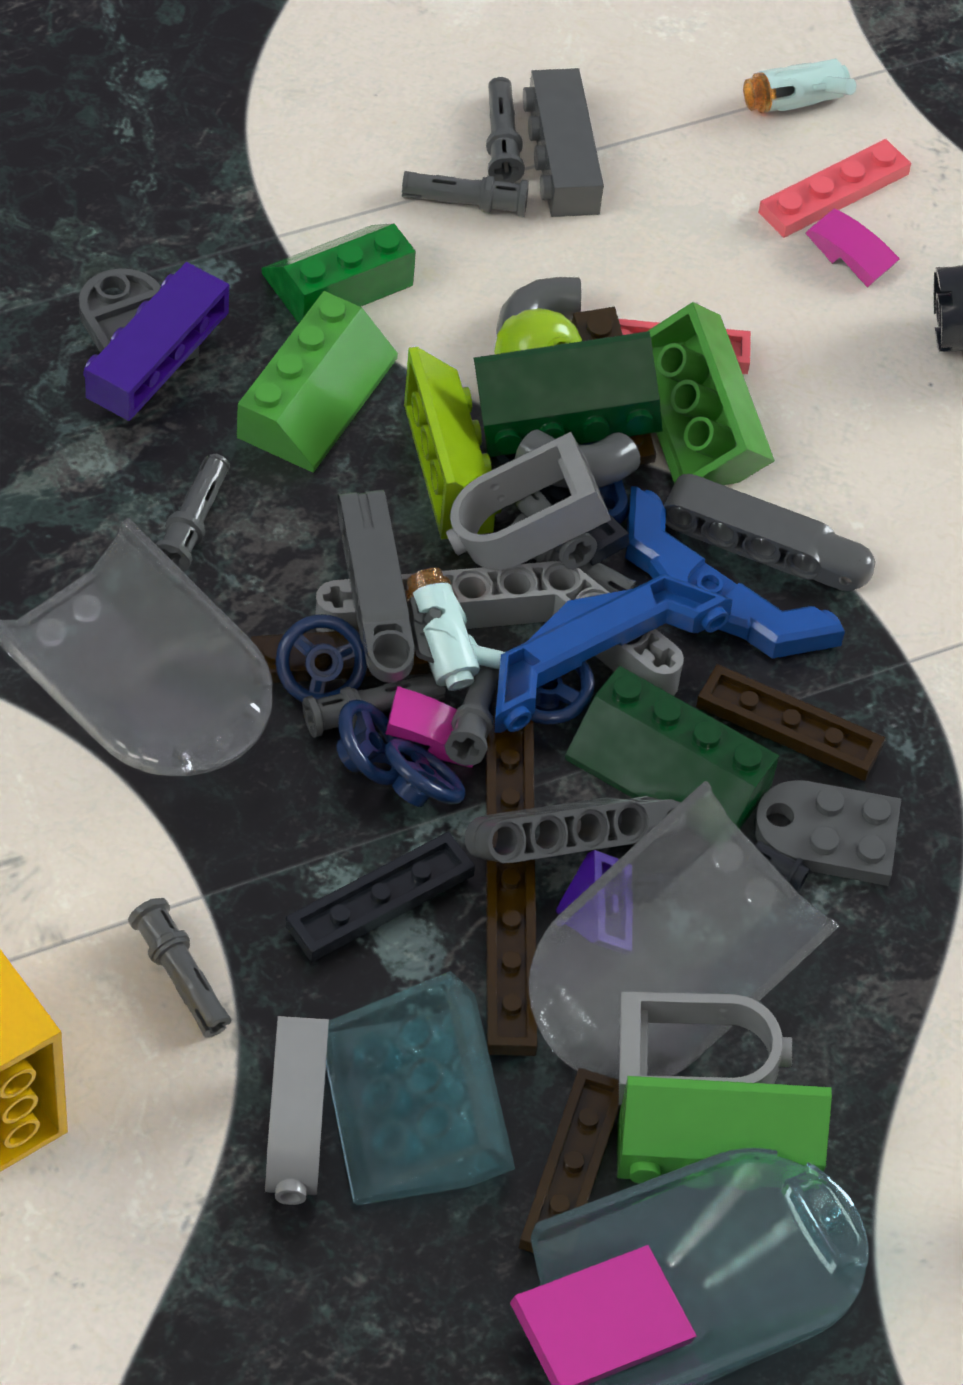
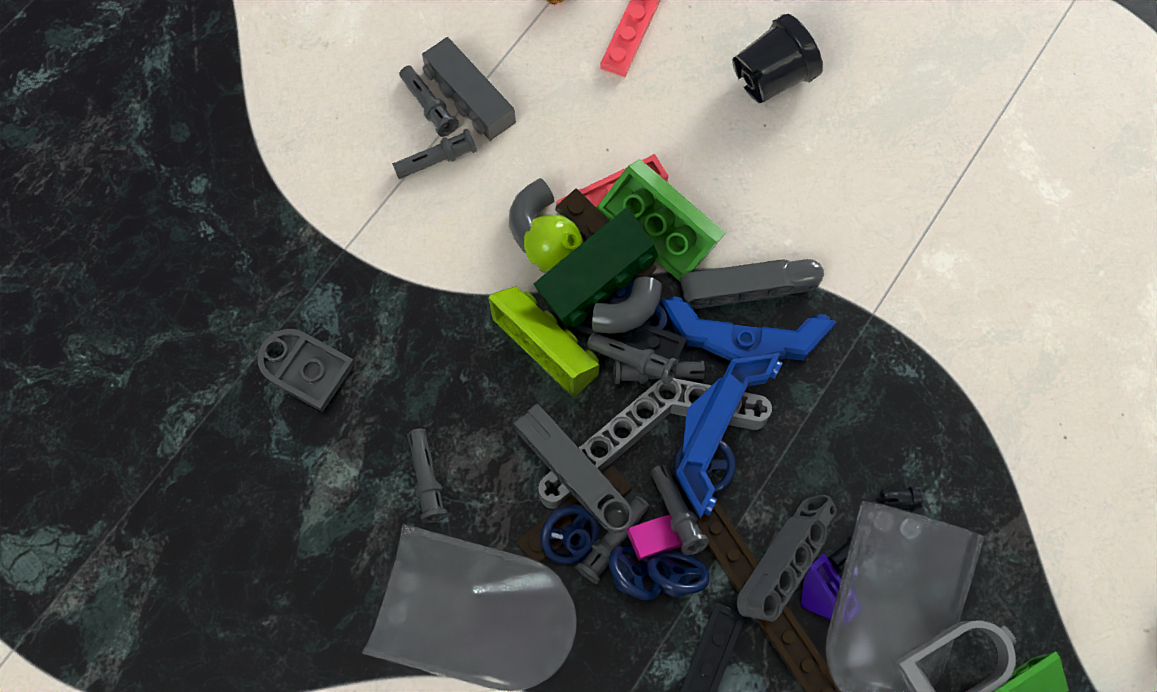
camera: 25 degrees left, 15 degrees up
dark purple brick [83,262,229,421] -> none
bright green slope [237,291,398,473] -> none
green slope [262,223,416,324] -> none
light aqua piece [406,568,505,691] -> none
light grey window [446,432,611,570] -> none
dark green slope [565,666,779,850] -> none
dark brown plate [696,664,886,781] -> none
dark grey plate [754,780,901,886] -> none
dark pink slope [805,208,900,288] -> none

